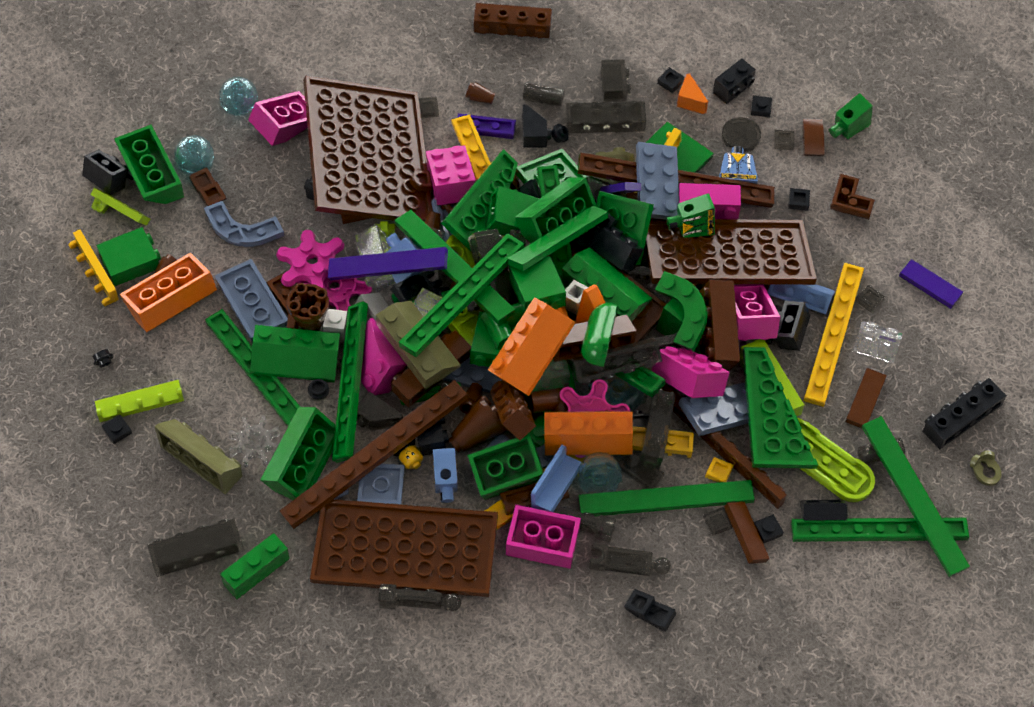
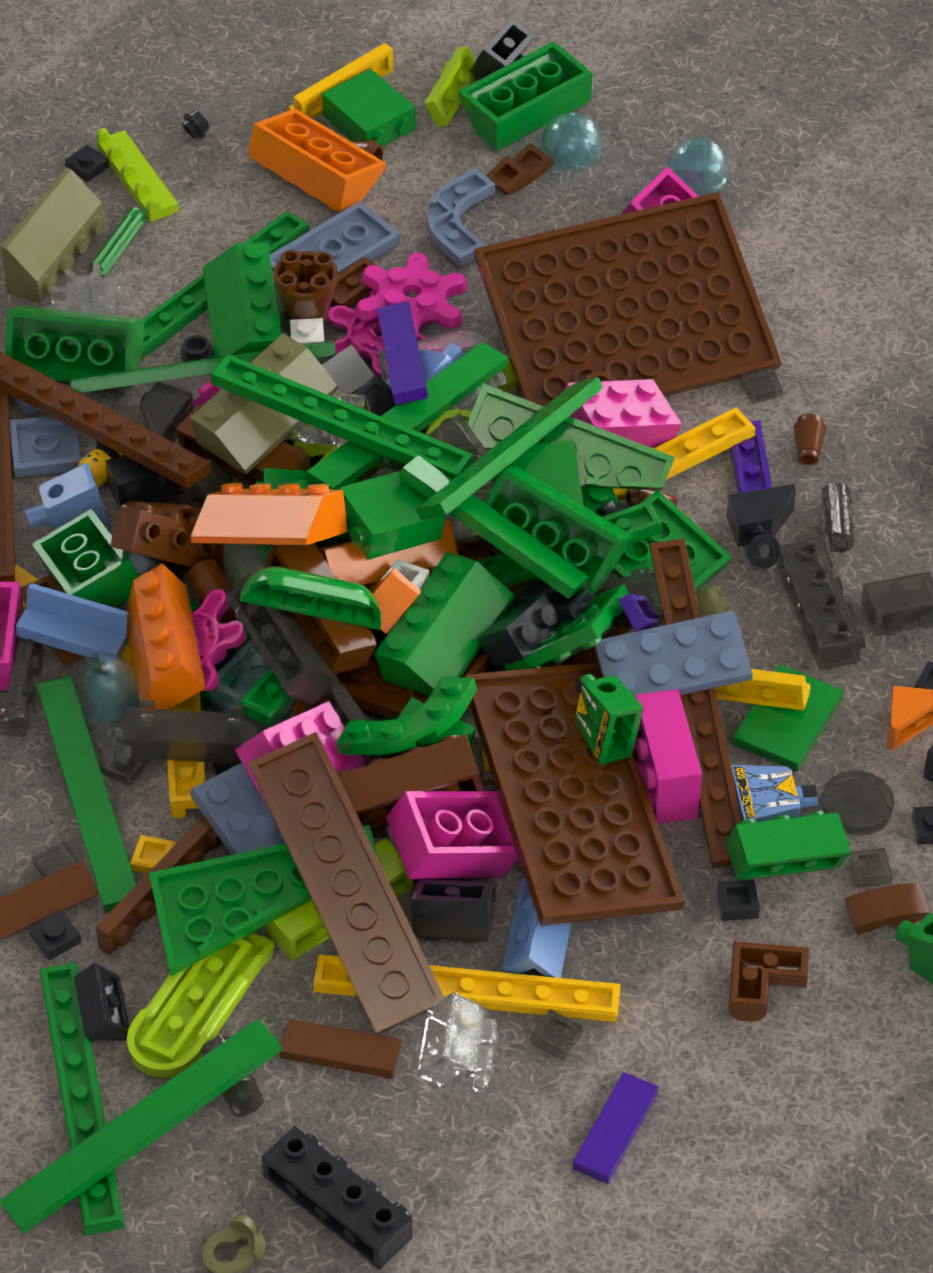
camera: 80 degrees right, 10 degrees down
none -> green axle [90,207,146,277]
none -> reddish brown plate [248,731,446,1035]
none -> green tile [416,377,603,521]
none -> green brick [725,811,851,881]

